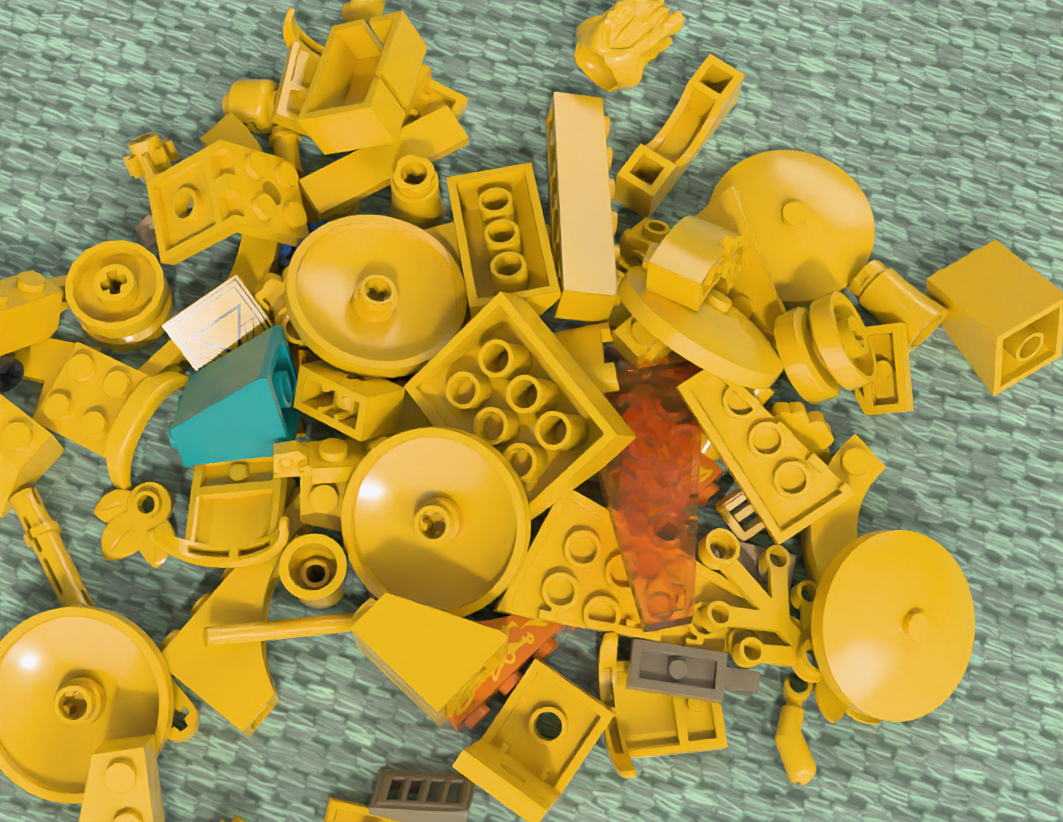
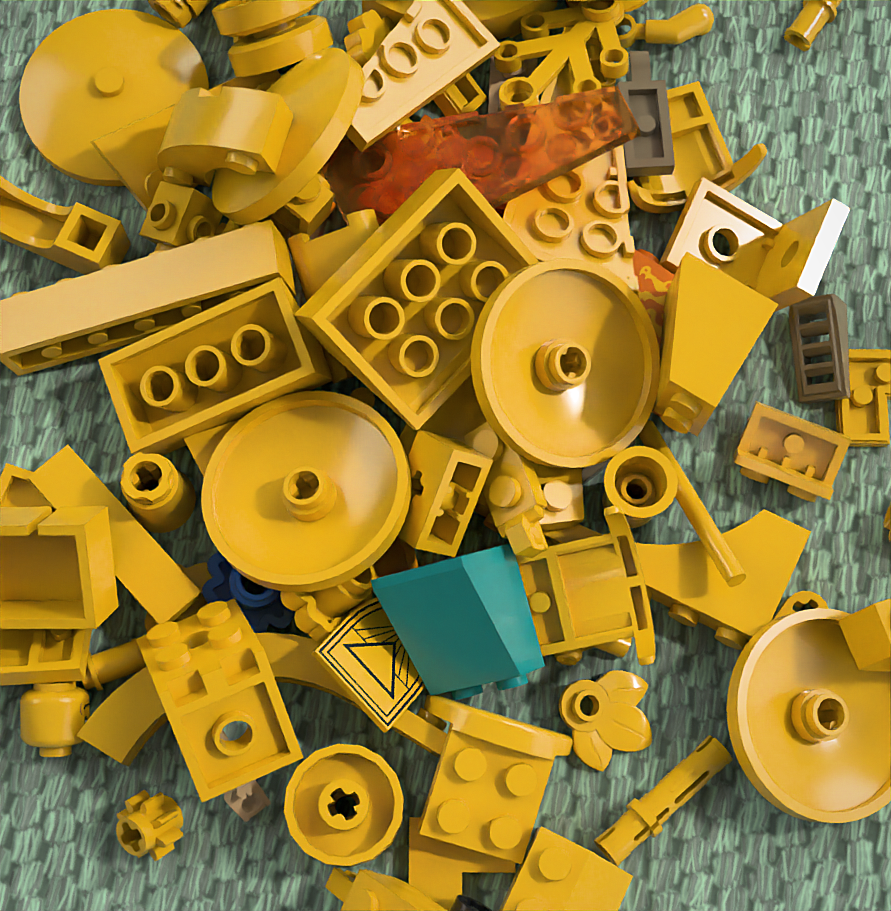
camera: 100 degrees left, 5 degrees up
none -> yellow bracket [733,401,851,502]

